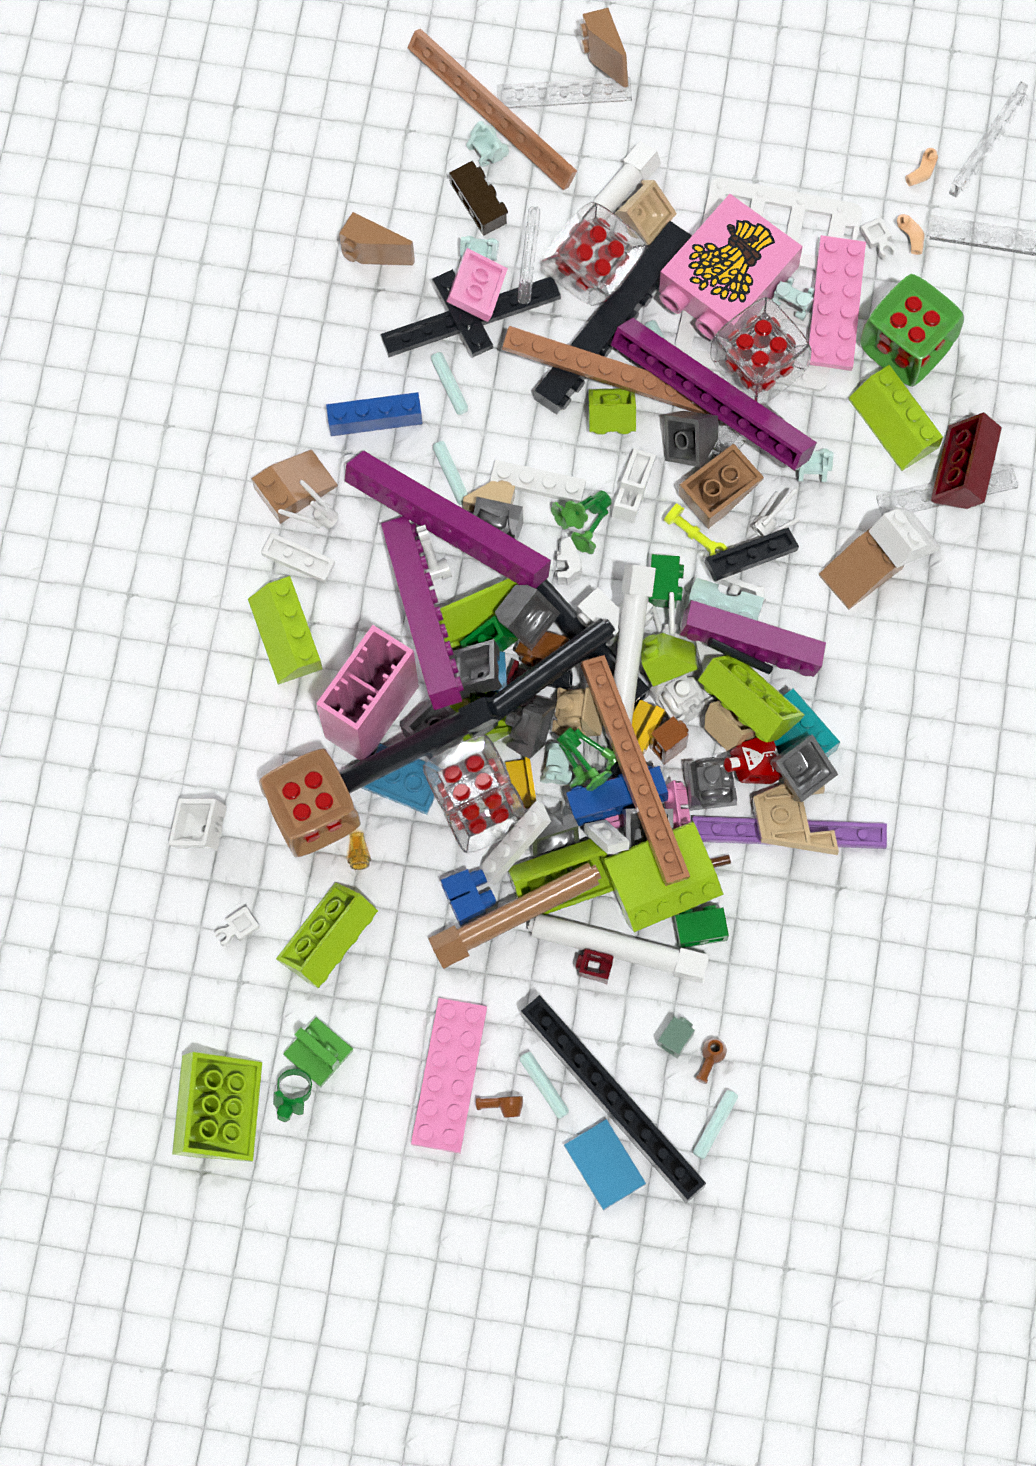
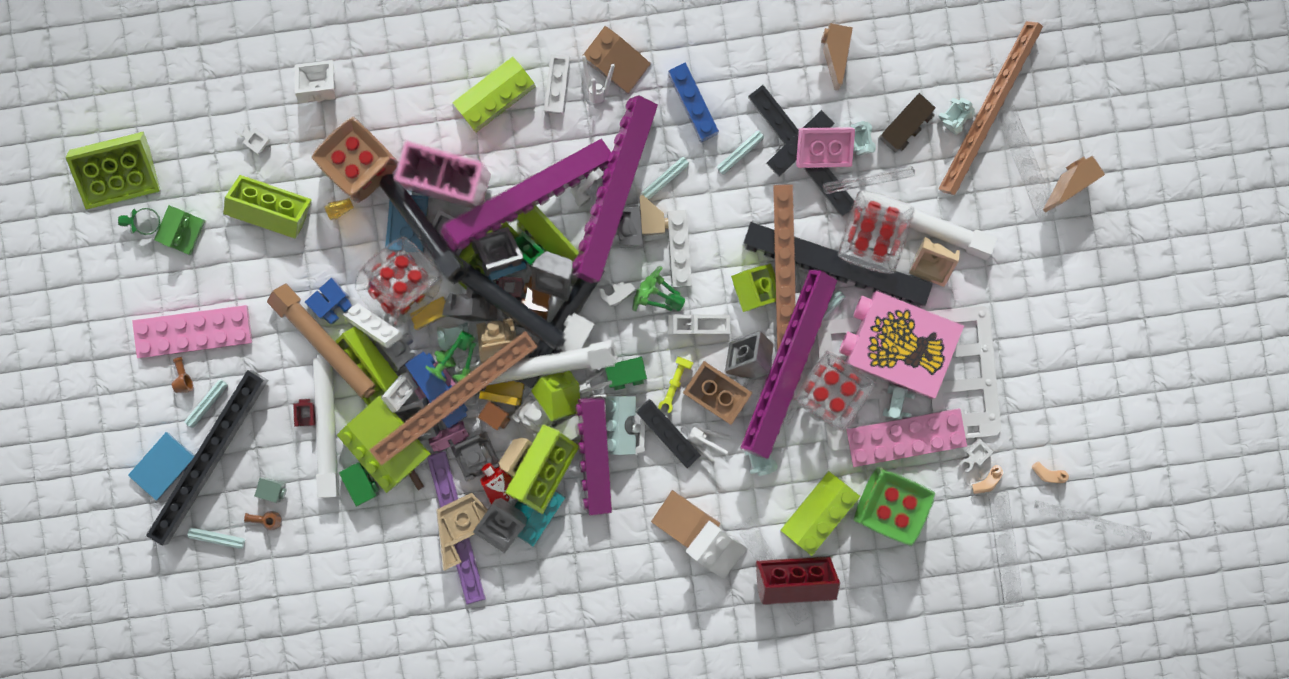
camera: 75 degrees right, 15 degrees up
black bar [707,637,773,675] -> none

